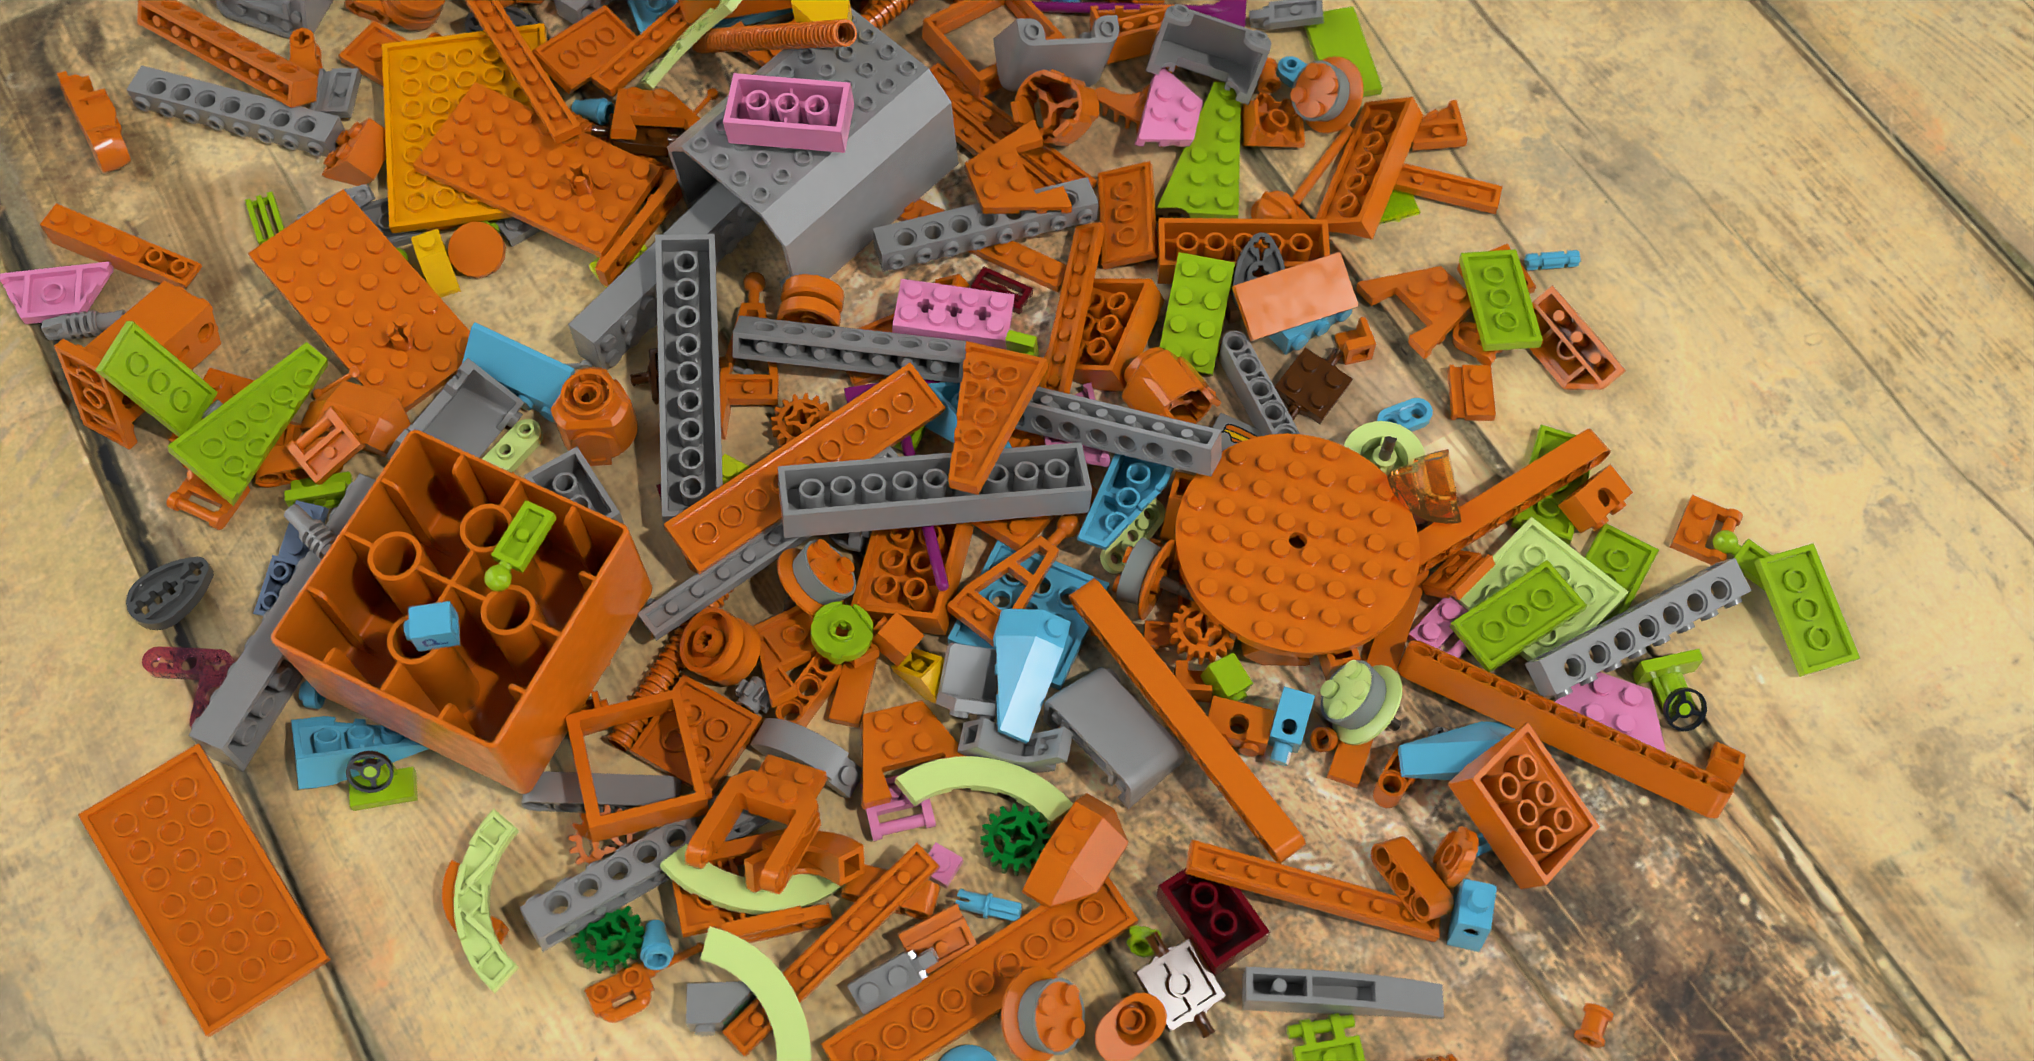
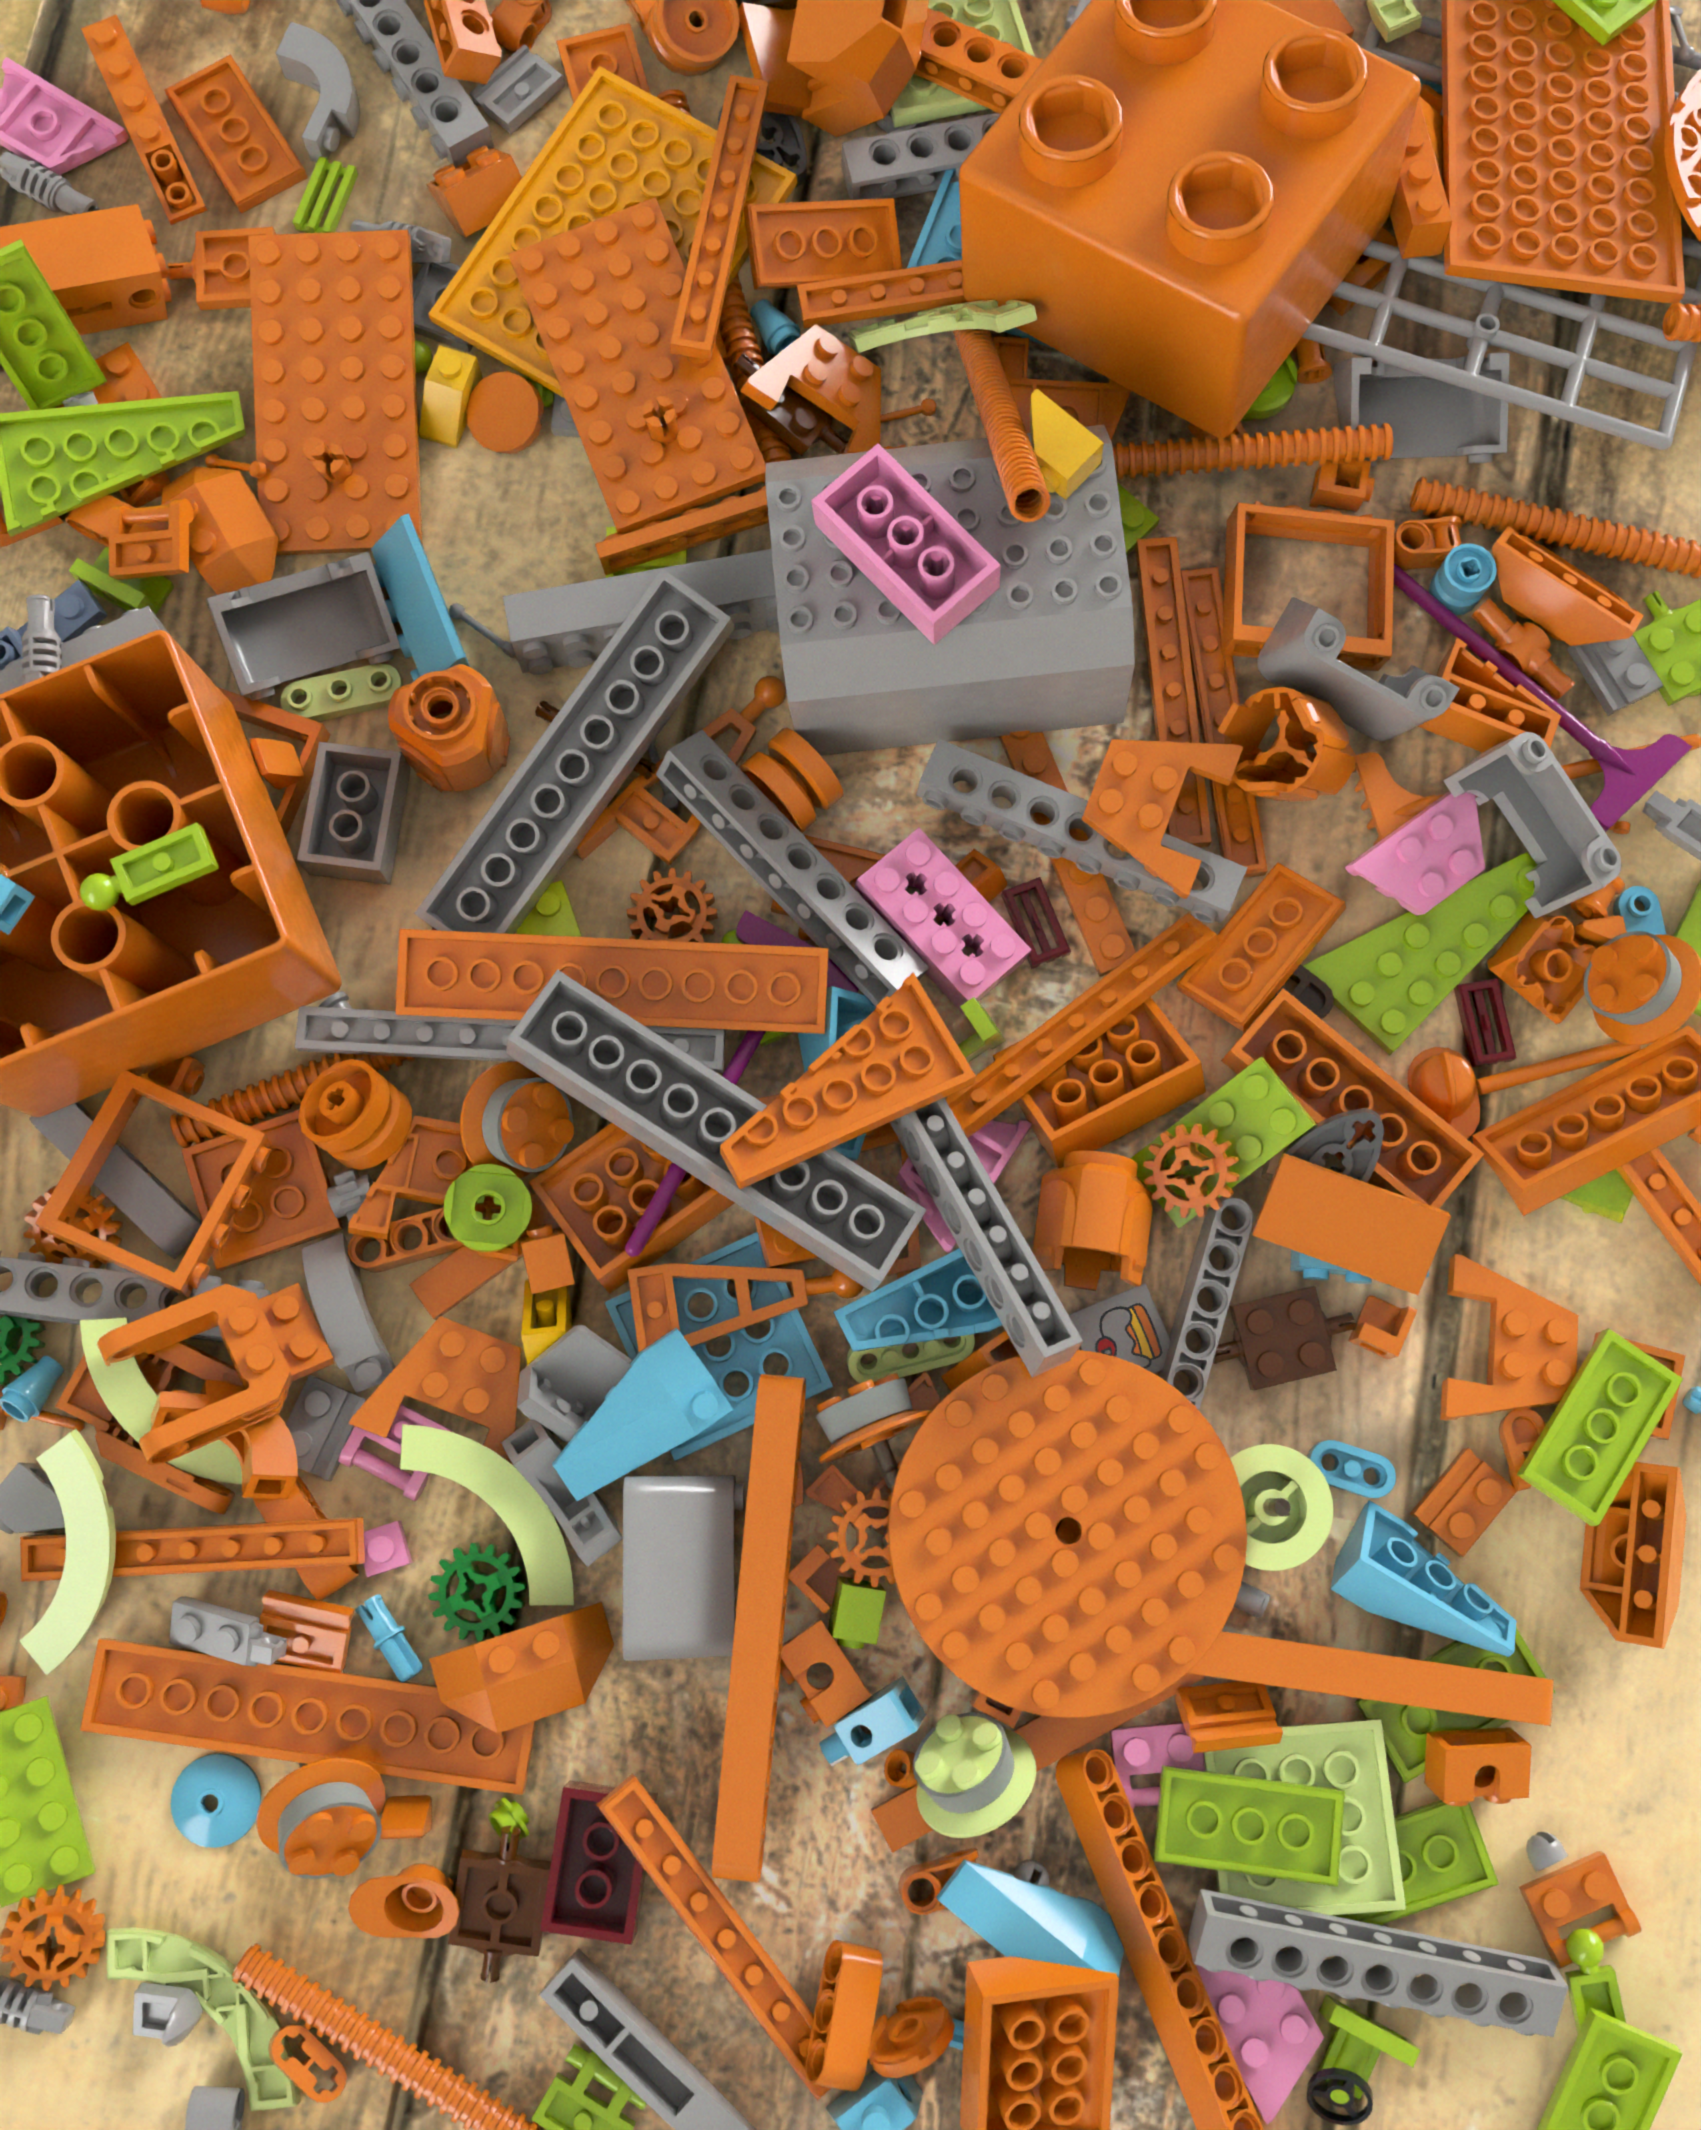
camera: 40 degrees right, 15 degrees up
clear orange brick [1387,449,1462,524] -> none
none -> orange tile [164,54,308,214]
none -> orange plate [168,227,276,310]
none -> light grey arch [276,22,360,162]
none -> light grey plate [286,1375,367,1481]
none -> orange slope [380,1795,432,1839]
none -> orange gear [1143,1123,1240,1218]
none -> medium azure wedge [1330,1500,1517,1657]
none -> dark red tile [1454,978,1517,1068]
none -> light grey hinge [1526,1832,1568,1871]
none -> orange slope [1574,915,1627,949]

